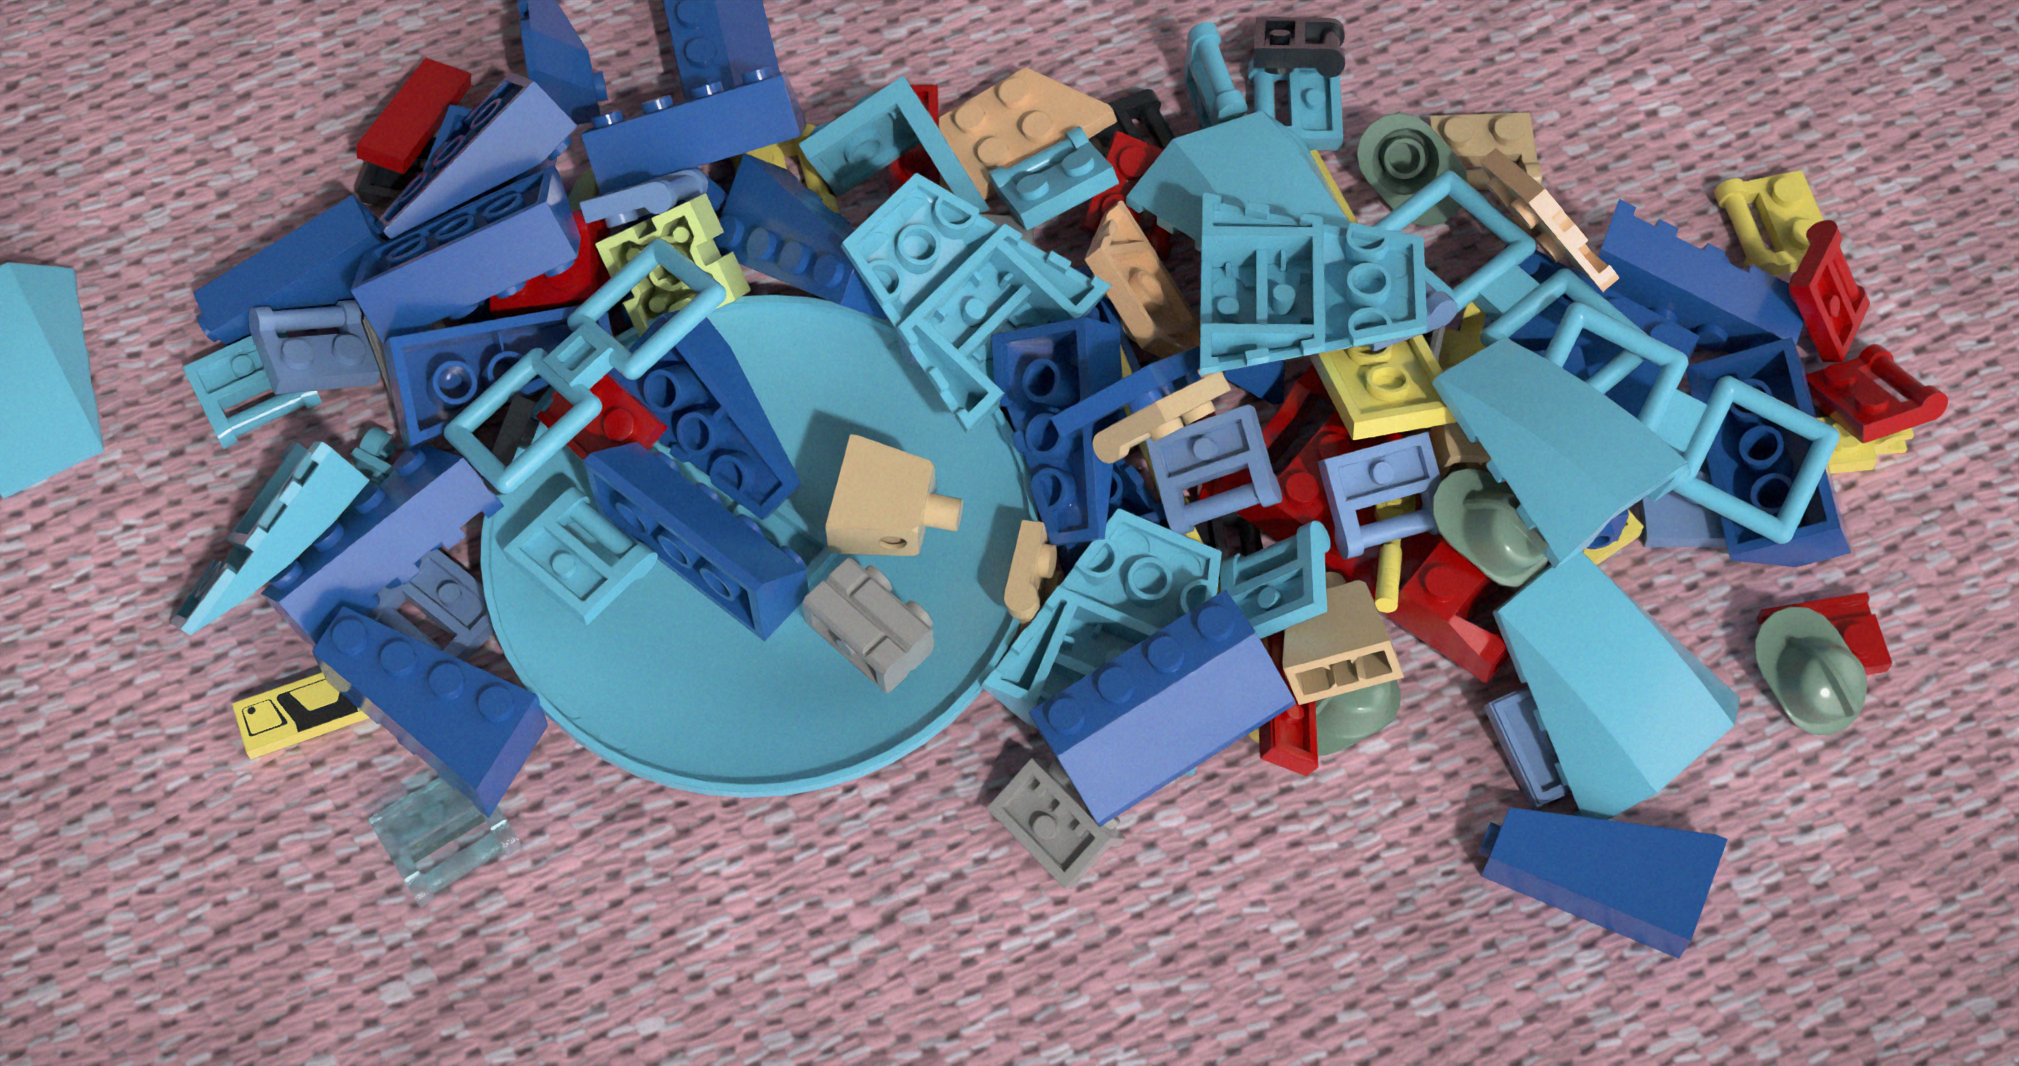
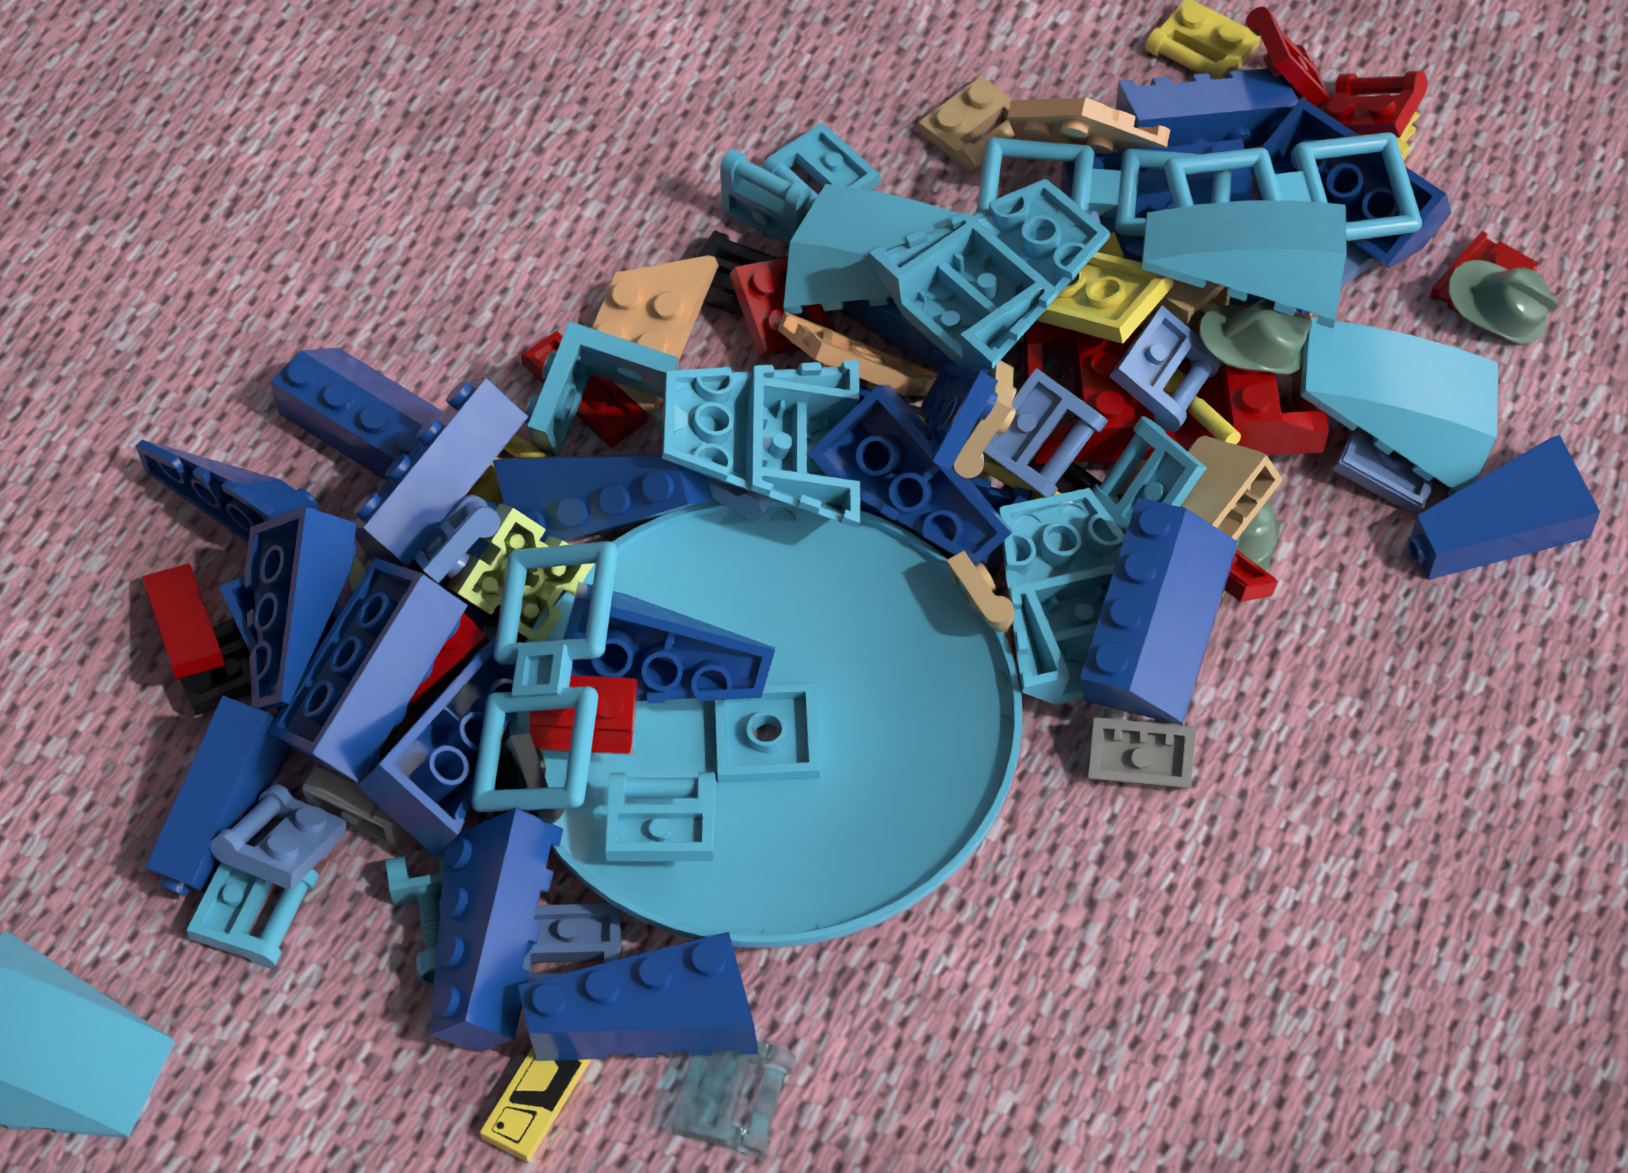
camera: 40 degrees left, 5 degrees down
medium azure wedge [170,442,370,635] -> none
blue slope [583,442,809,642] -> none
light grey brick [802,558,934,694] -> none
tan torso [825,434,963,556] -> none
medium azure plate [988,126,1119,231] -> none
black plate [1253,17,1345,78] -> none
sand green piece [1357,112,1468,226] -> none

